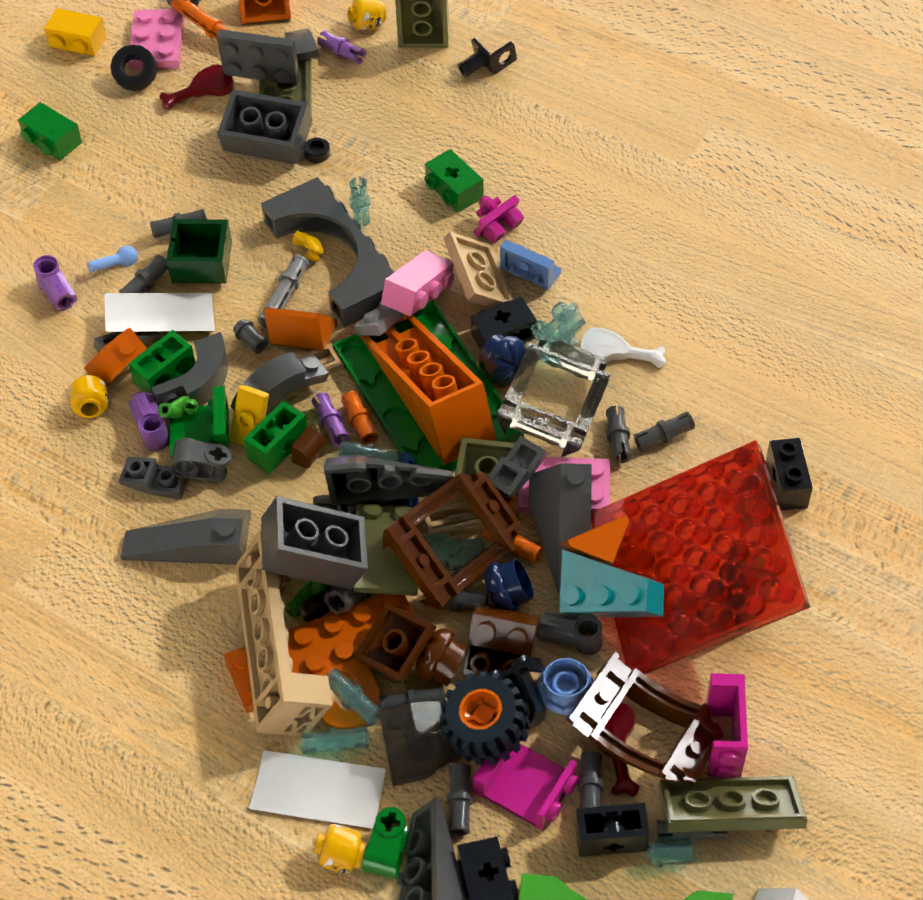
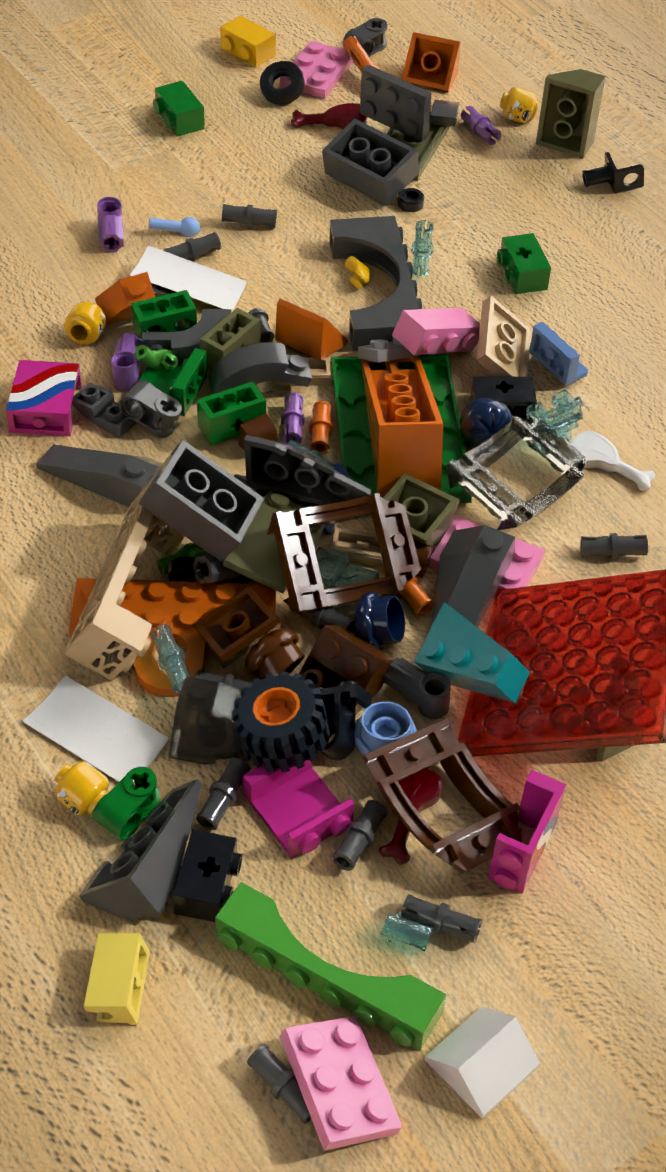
camera: 20 degrees right, 5 degrees down
dark green piece [166,219,232,284] -> none
yellow plate [230,385,269,446] -> none
light grey pin [258,254,309,328] -> none
clear light blue pin [301,726,370,755] -> none
dark pink hips [473,195,525,244] -> none
dark grey slope [488,436,547,498] -> none
orange slope [560,515,629,564] -> none
black brick [575,802,650,857] -> none
dark grey pin [606,406,632,463] -> none
olive tile [659,776,807,833] -> none
none -> panel [6,360,82,436]
none -> olive brick [200,308,261,370]

